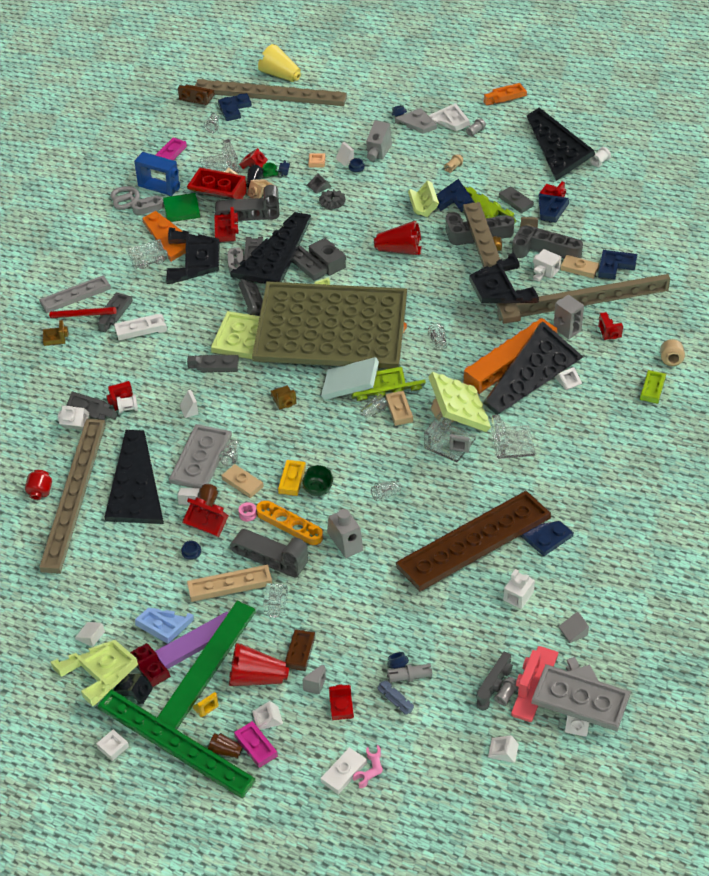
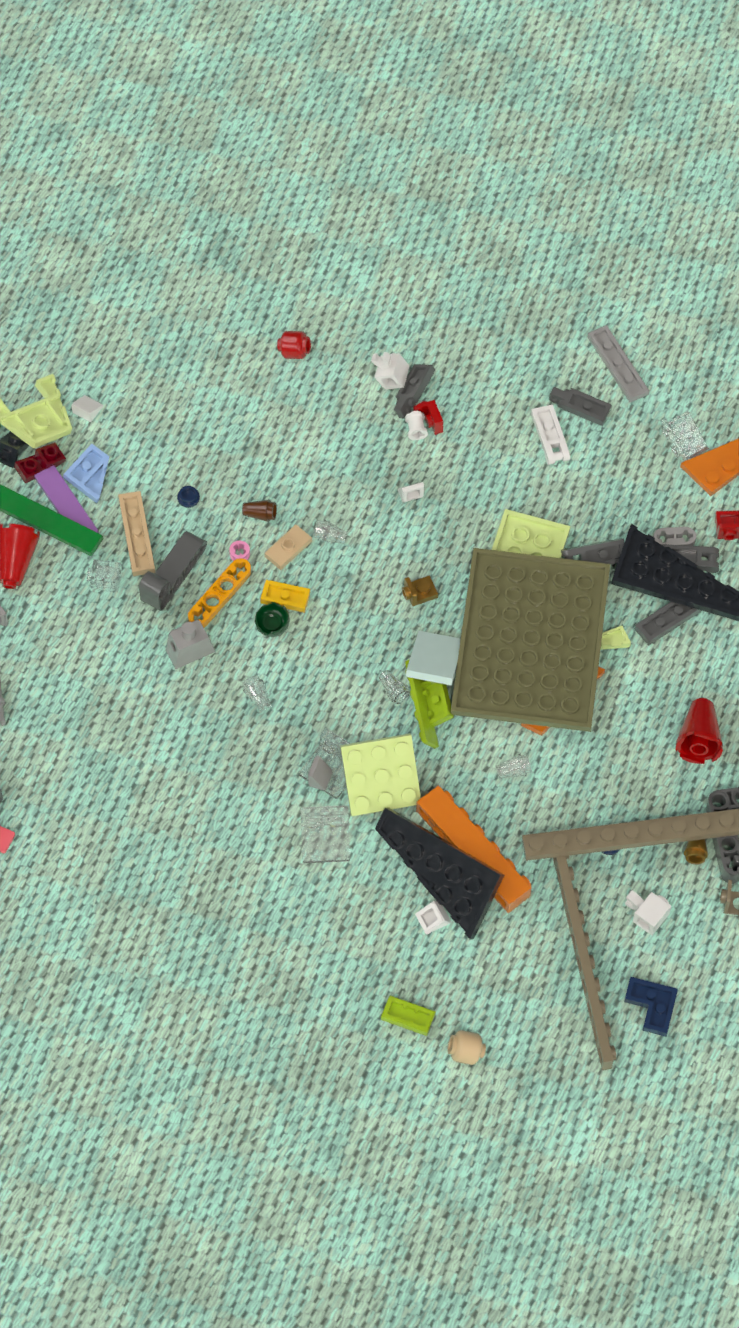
camera: 90 degrees right, 15 degrees up
dark tan plate [39,419,106,574] -> none
pearl gold bracket [43,320,69,346] -> none
red bar [49,307,116,318] -> none
black wing [104,430,164,524] -> none
black wing [166,227,220,284] -> none
light grey tile [169,424,232,488] -> none
white slope [177,488,200,505] -> none
red bracket [182,497,229,537] -> none
dark grey hinge [187,355,239,372] -> none
reddish brown plate [285,629,316,671] -> none
dark grey brick [308,238,346,276] -> none
tan plate [386,391,413,426] -> none
dark blue plate [387,652,409,669] -> none
reddish brown plate [396,491,551,592] -> none
black wing [469,253,539,303] -> none
white brick [503,569,535,609] -> none
dark grey beam [512,225,583,259] -> none
dark blue wing [520,521,574,556] -> none
light grey brick [554,295,584,339] -> none
light grey slope [559,612,589,643] -> none
tan plate [561,255,600,279] -> none
red bracket [598,312,623,340] -> none

